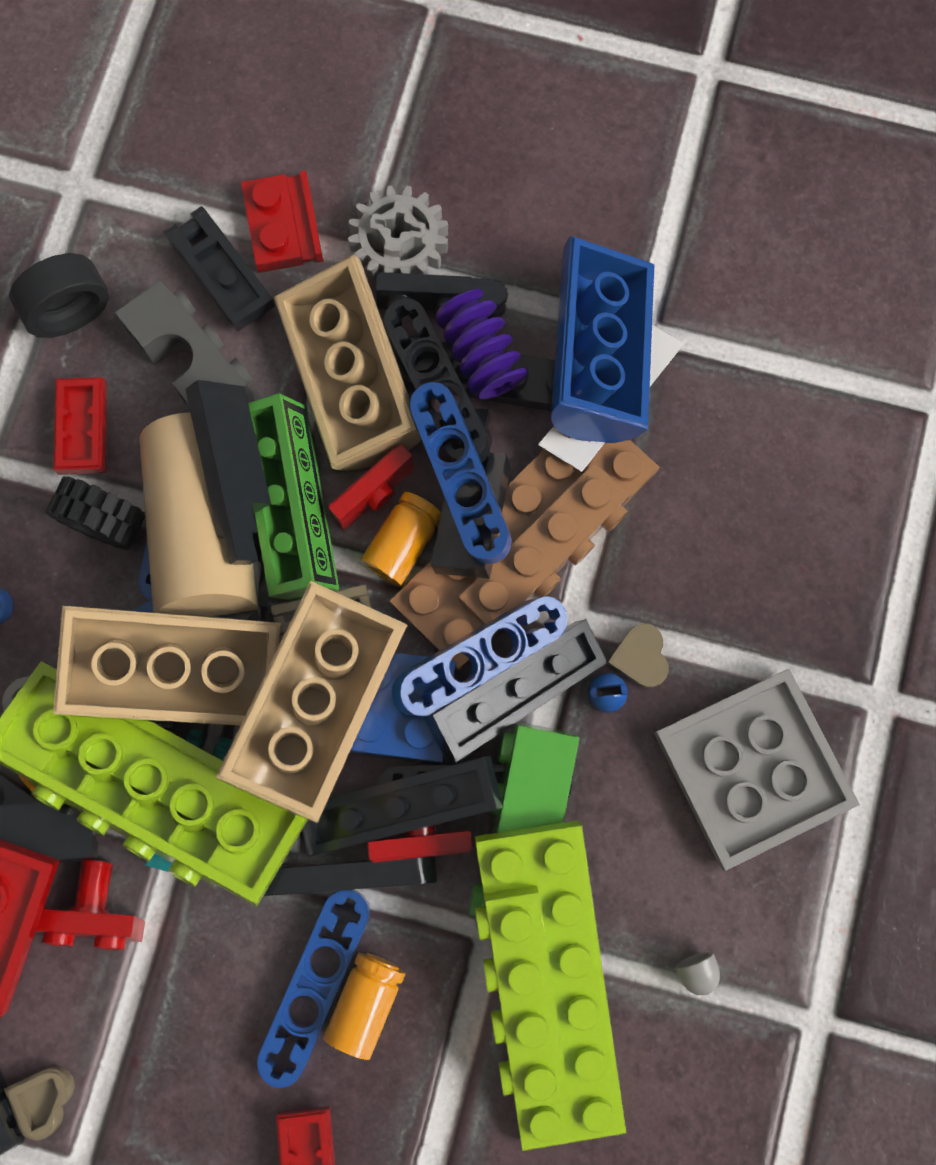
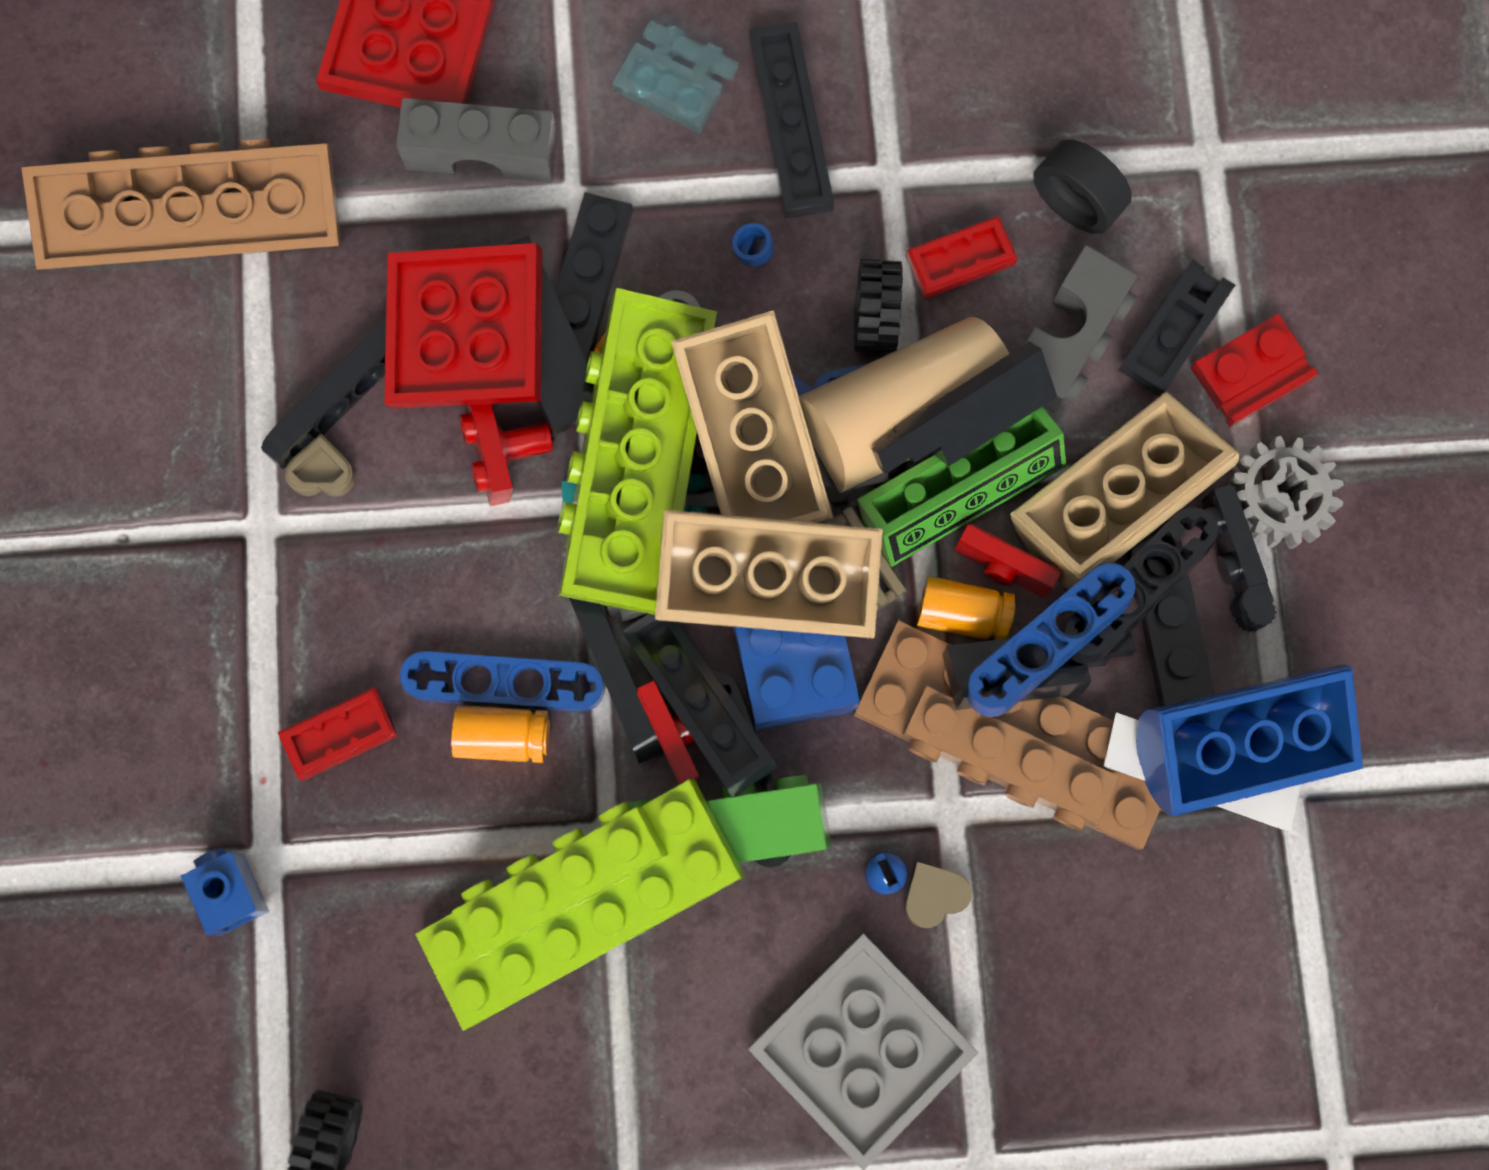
camera: 70 degrees right, 0 degrees up
beam [392,596,567,716] -> none
plate [424,619,608,762] -> none
dark purple piece [436,289,529,400] -> none
light grey hinge [675,951,720,995] -> none

